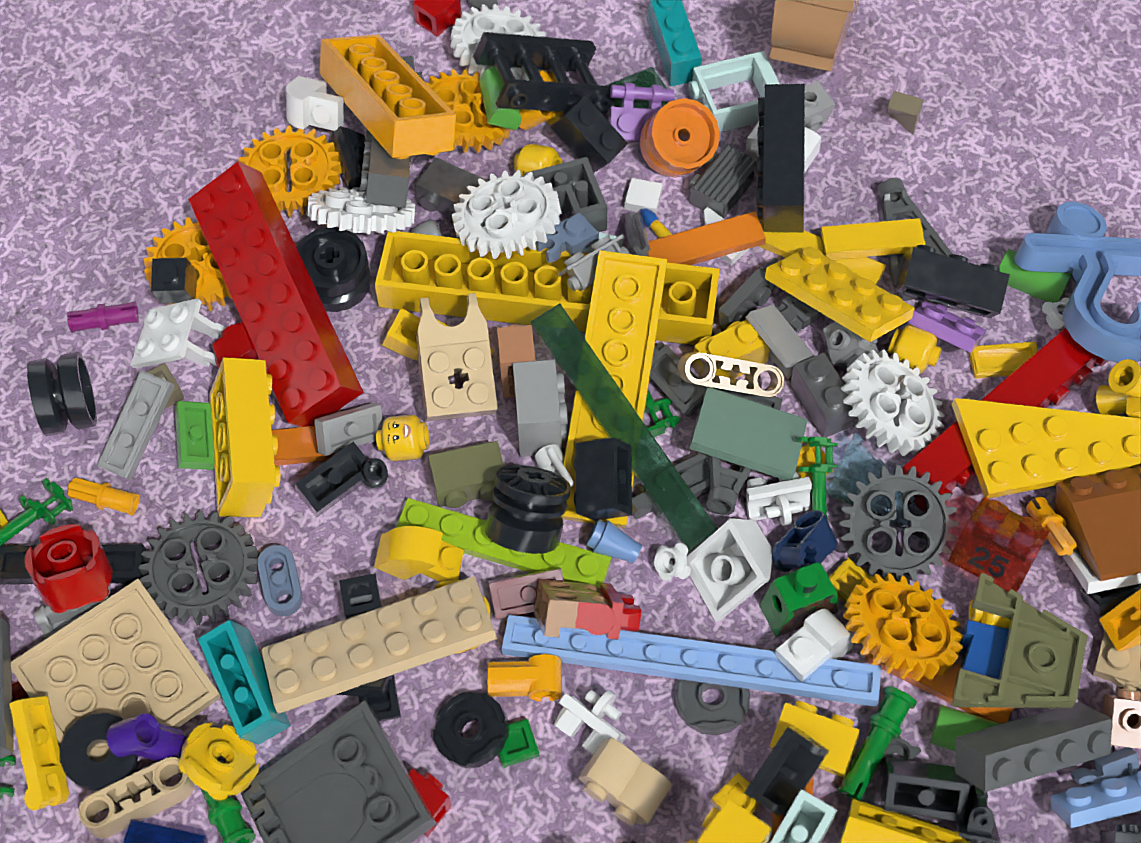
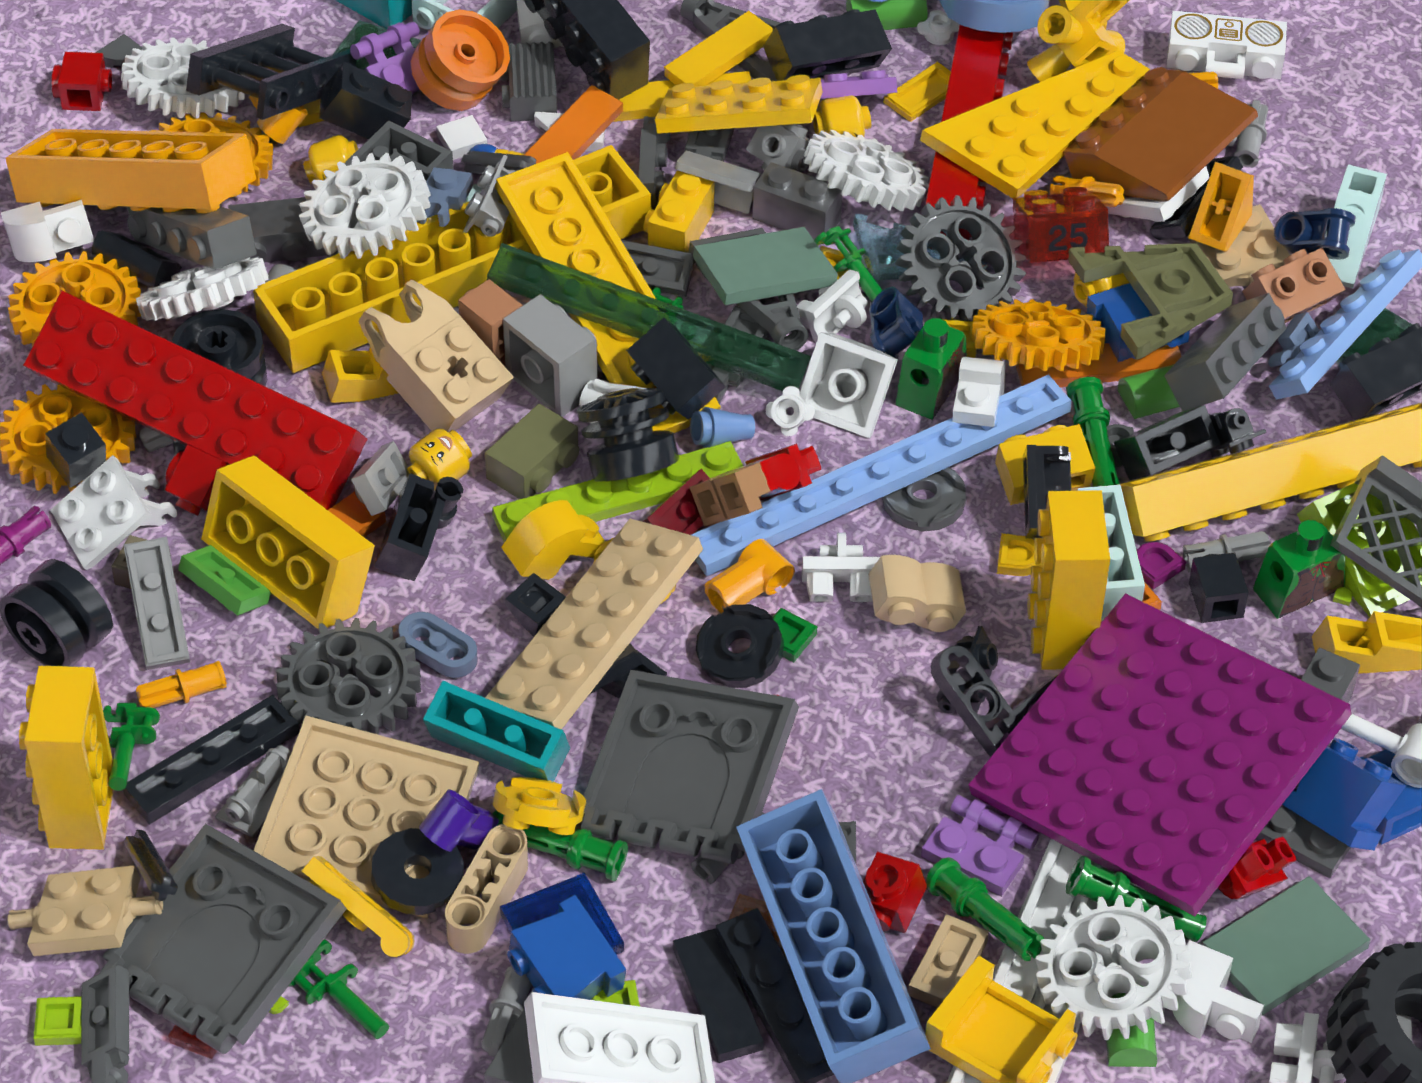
camera: 40 degrees left, 10 degrees down
red brick [25,524,113,613] -> none
bright green brick [479,67,521,130] -> none
beam [677,352,784,397] -> none

